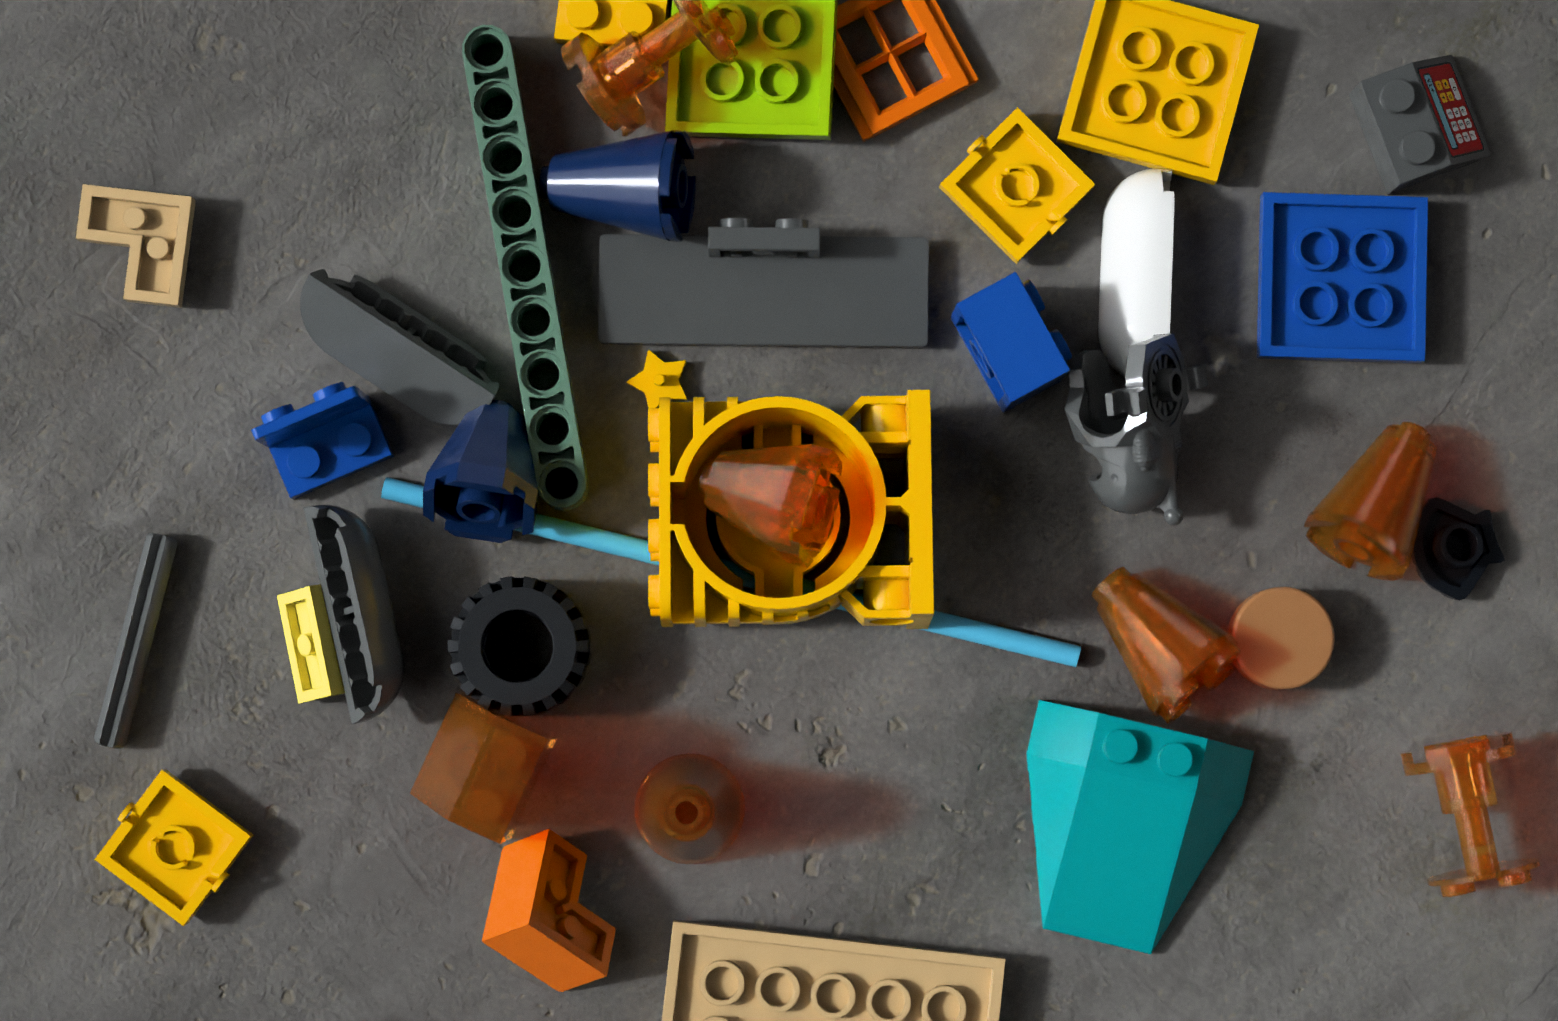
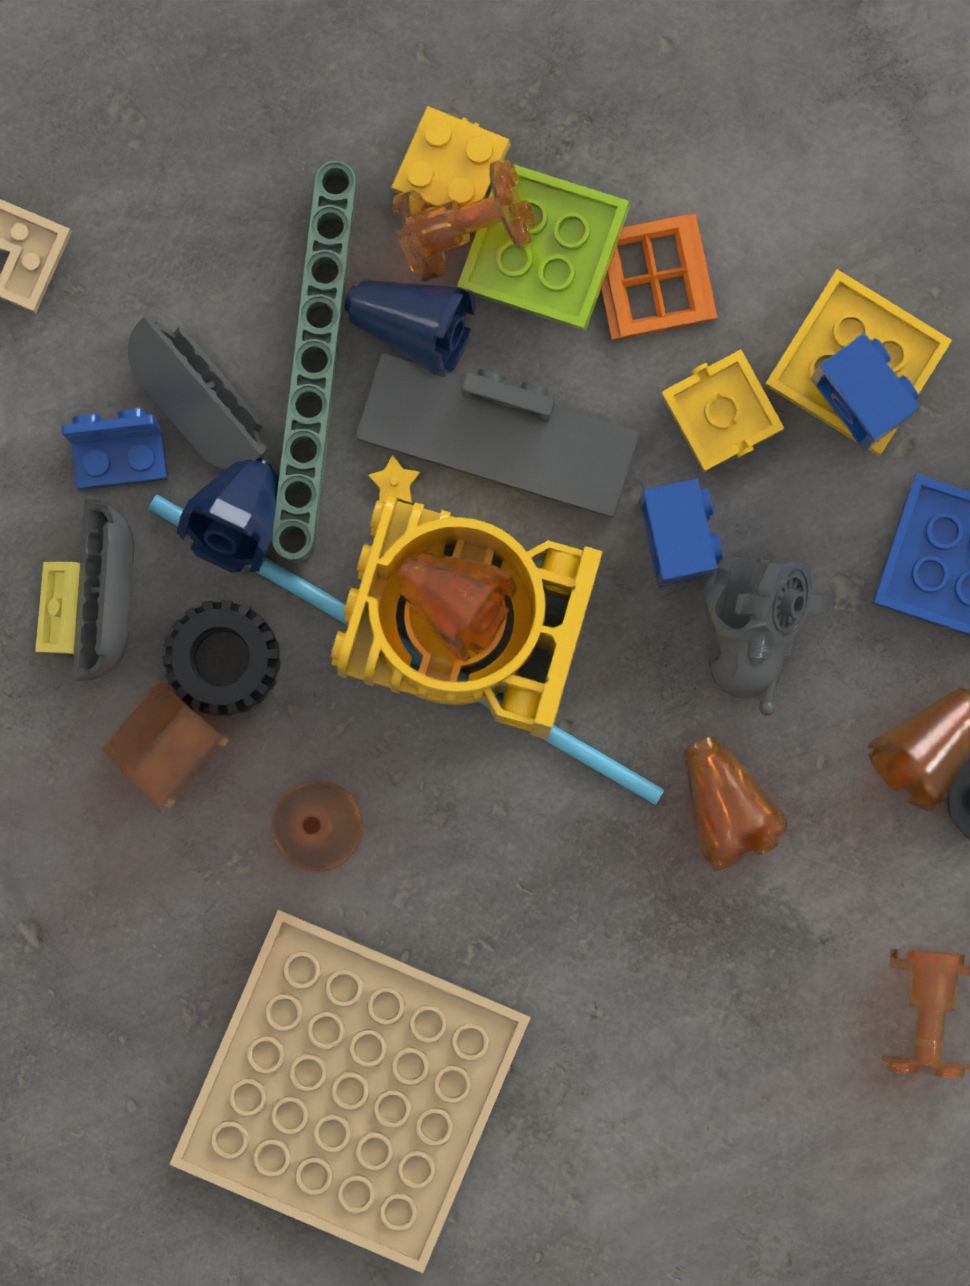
camera: 20 degrees right, 0 degrees up
orange panel [482,829,616,992] -> none
teal wedge [1026,700,1254,954] -> none
white brick [1098,169,1175,377] -> none
medium nougat head [1227,587,1335,690] -> none
none -> blue brick [810,333,920,451]

